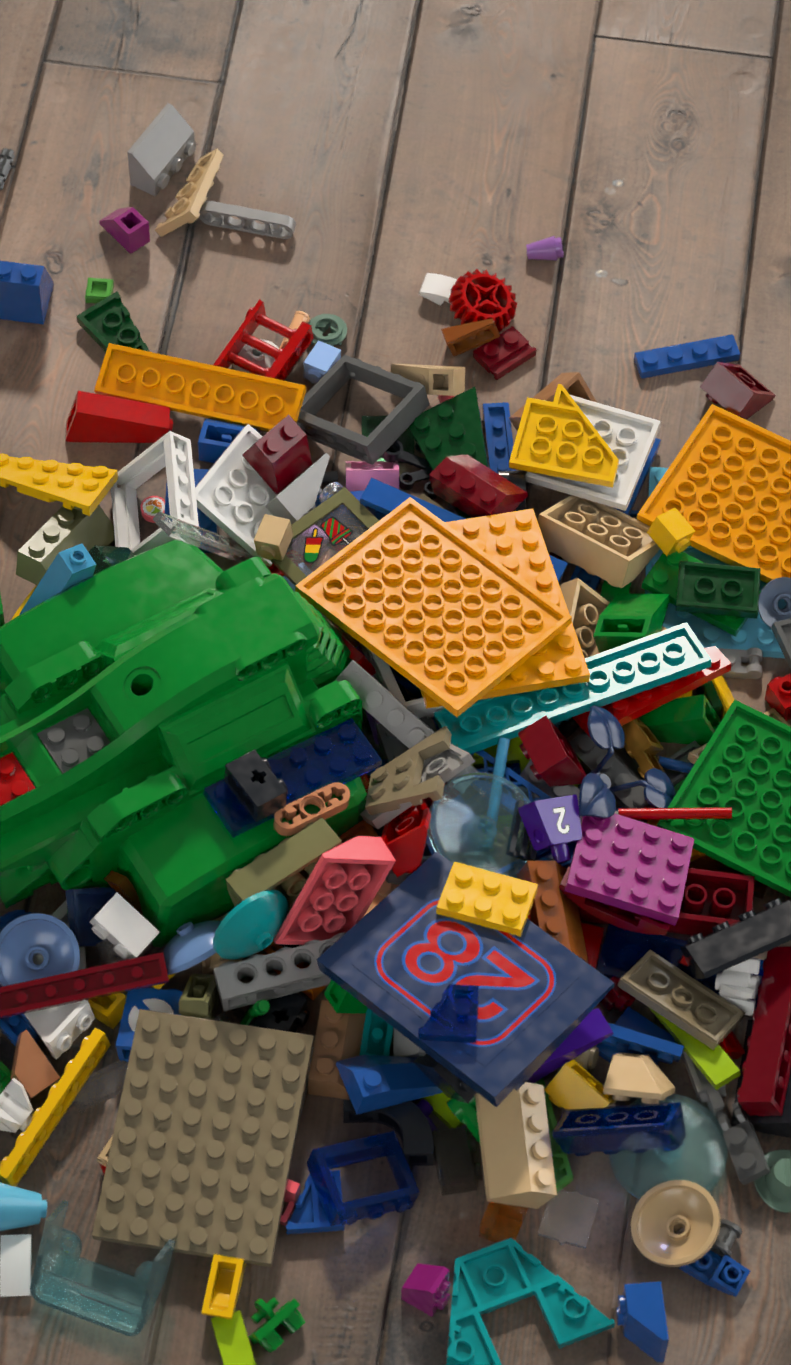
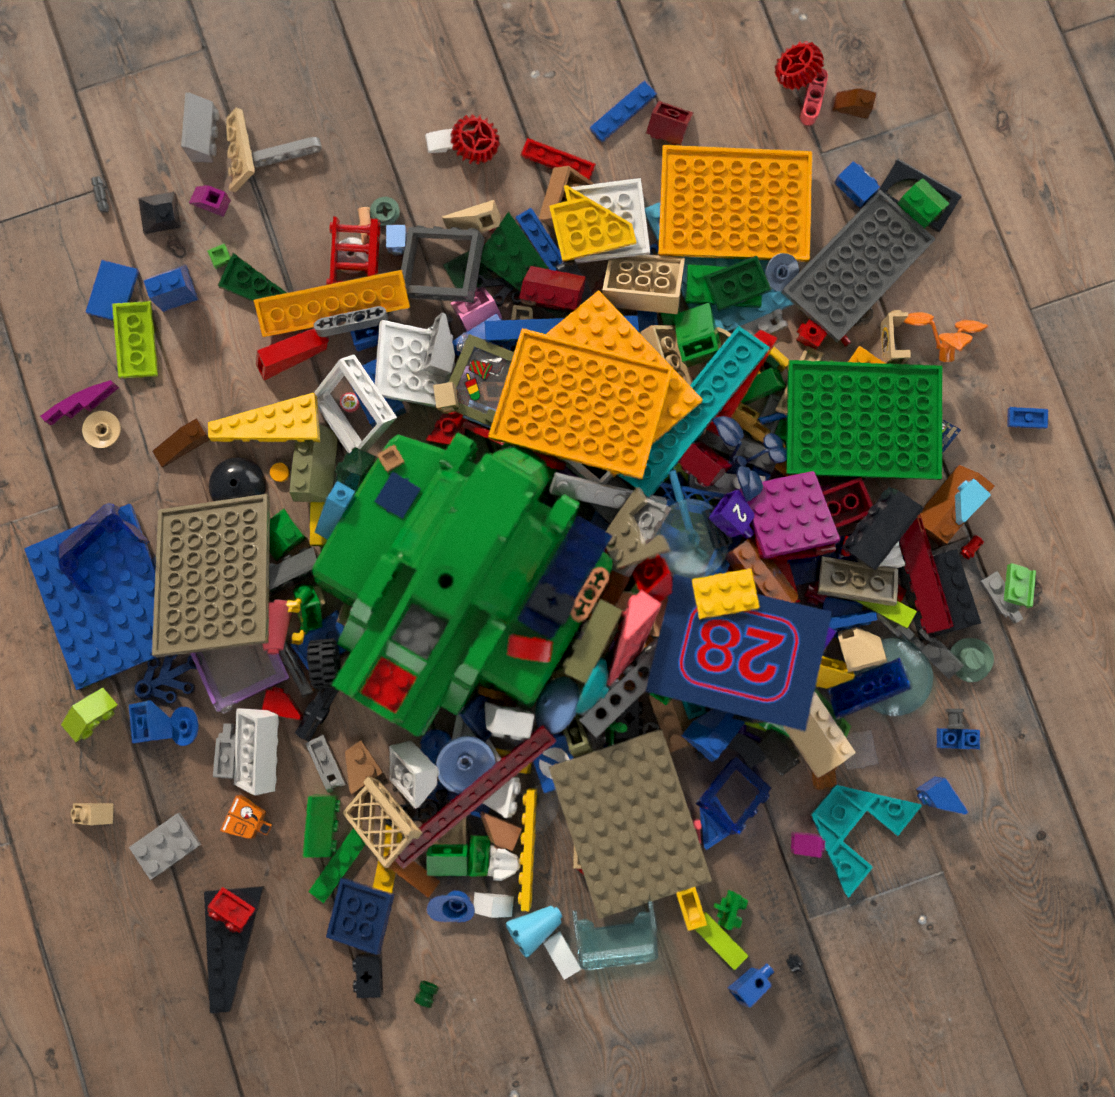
camera: 25 degrees left, 25 degrees up
clear tile [152,512,254,563] -> none
dark red slope [242,415,313,495] -> none
clear blue wing [418,984,479,1043] -> none
dark orange slope [442,319,500,357] -> none
dark red plate [473,326,537,381] -> none
medium lavender cone [526,236,564,261] -> none
red bar [618,807,732,820] -> none
tan dish [631,1180,721,1267] -> none
yellow brick [647,508,695,556] -> none
none -> black slope [138,192,181,234]
none -> light orange tile [270,463,290,482]
none -> dark grey beam [314,306,388,337]
none -> dark blue piece [374,472,421,519]
none -> medium nougat tile [377,445,405,473]
none -> red slope [507,634,553,662]
none -> red tile [521,138,596,180]

